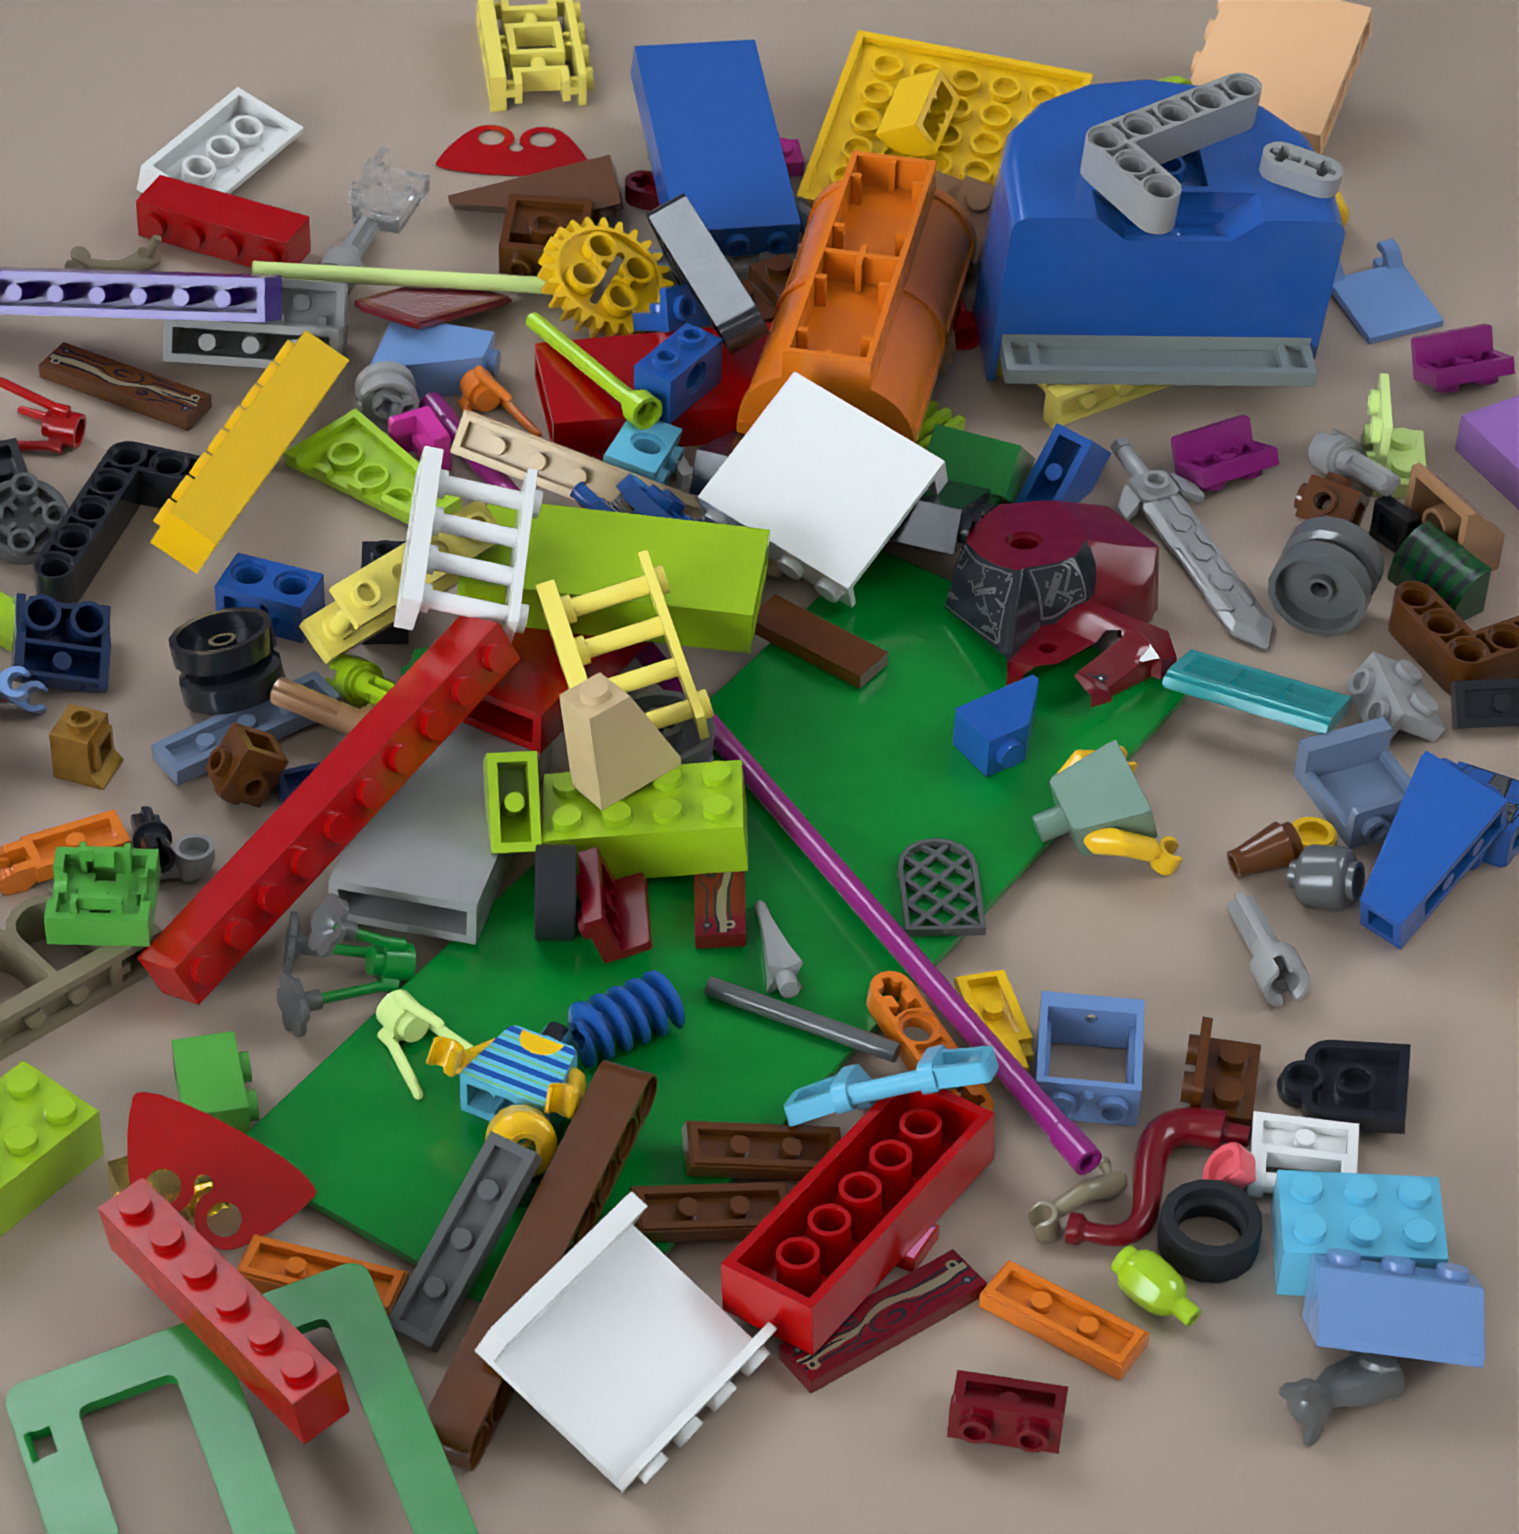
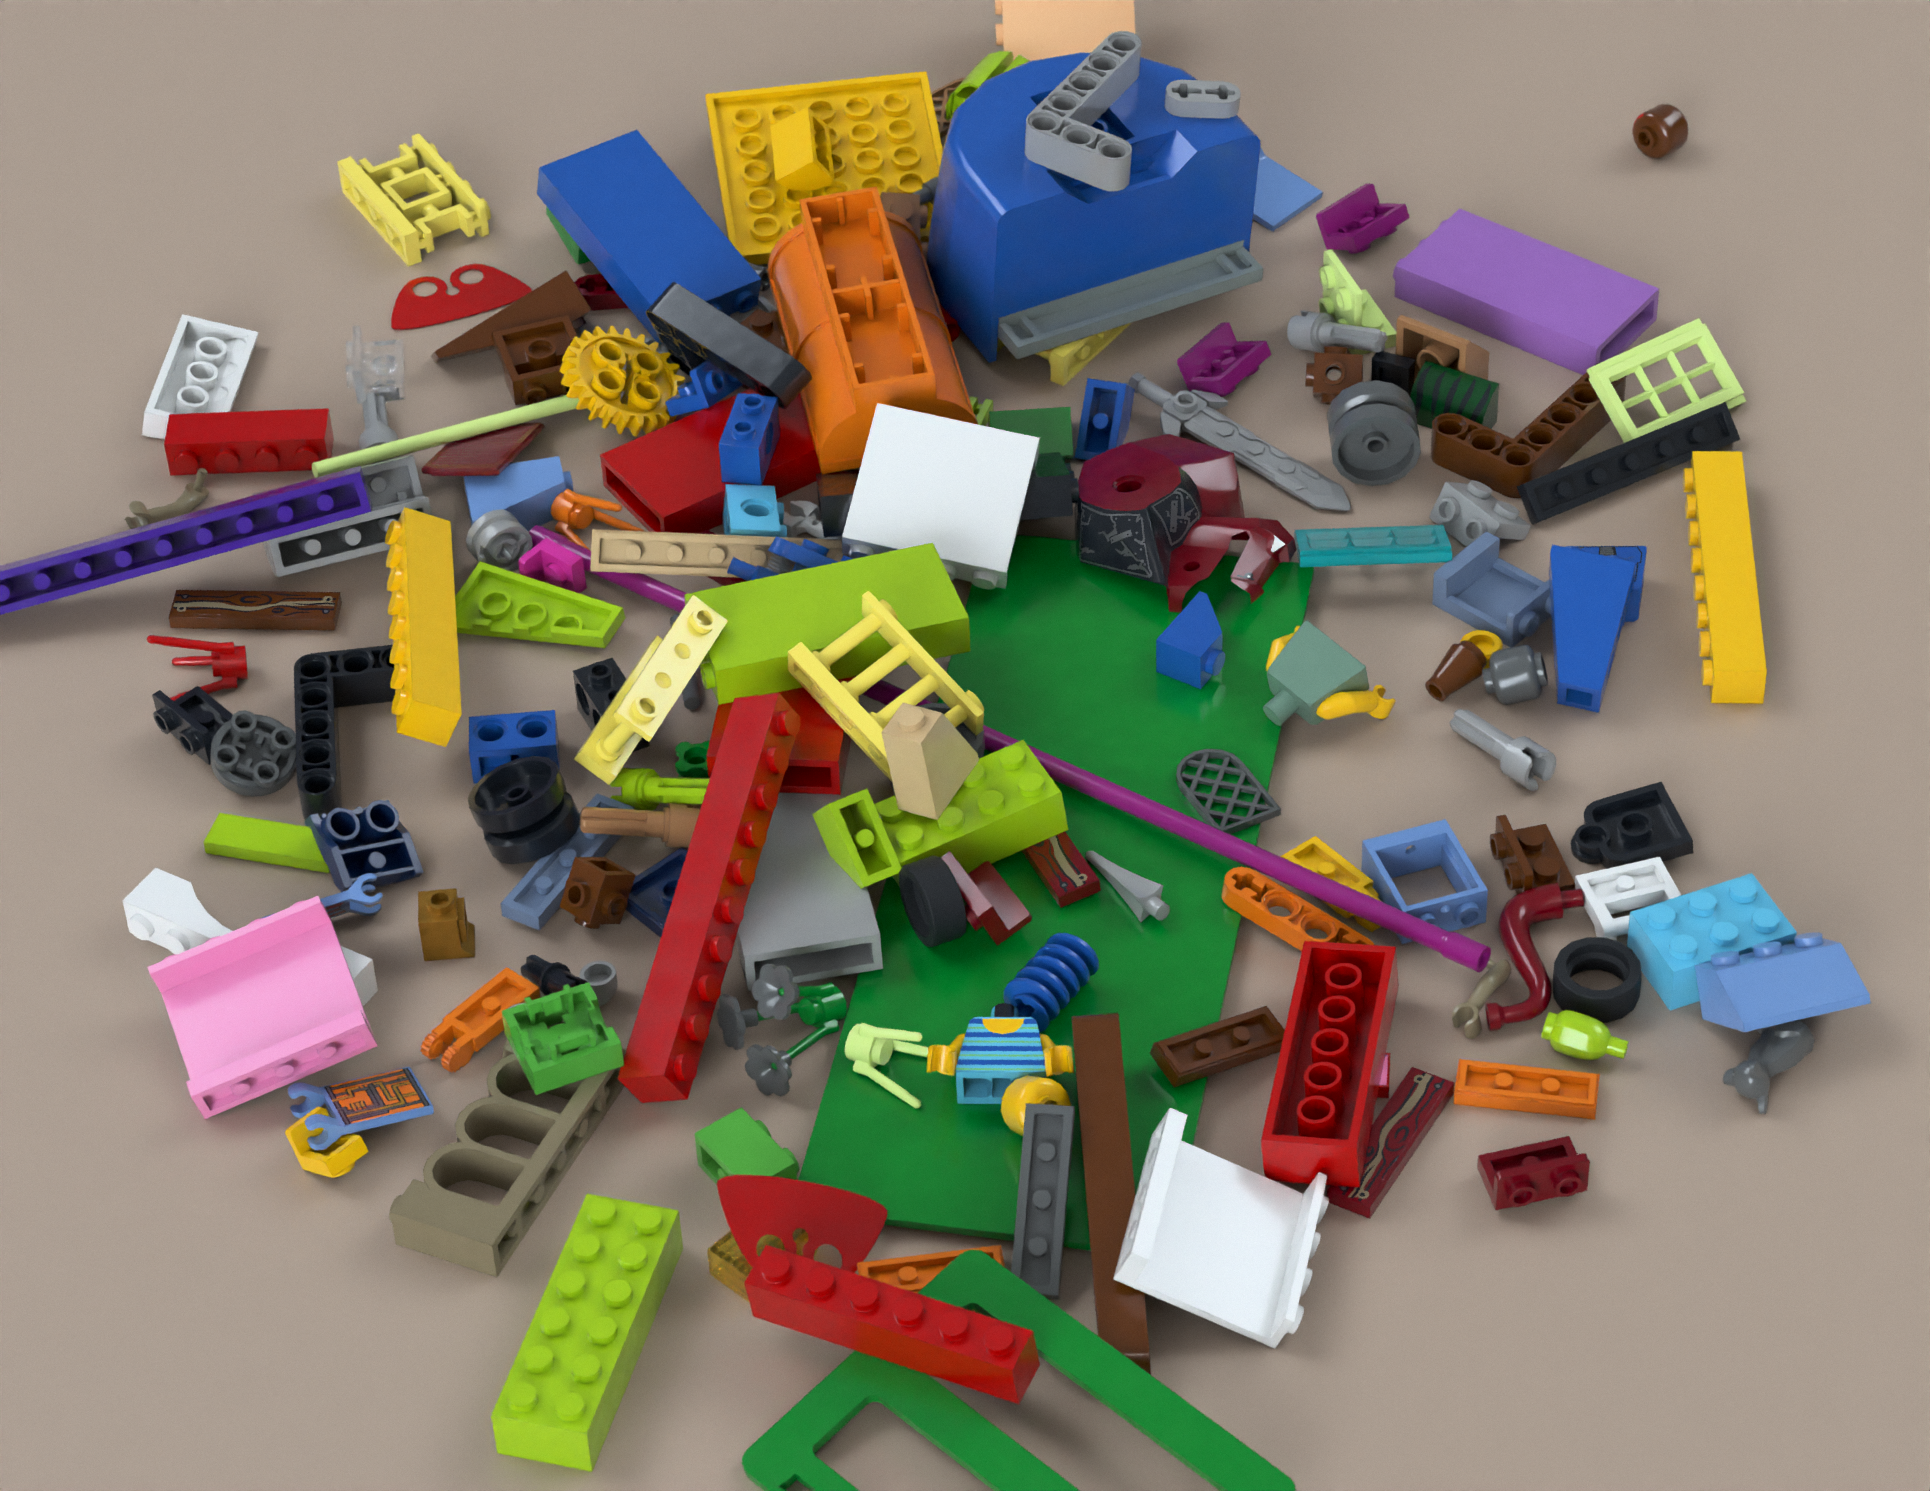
camera: 20 degrees left, 0 degrees up
white fence [393,446,543,643] -> none
lime piece [526,312,662,430] -> none
reddish brown tile [628,1182,789,1242] -> none
dark grey bar [704,976,901,1063] -> none
reddish brown tile [754,594,888,689] -> none
medium azure bar [783,1044,999,1127] -> none
coral tile [1203,1142,1256,1189] -> none

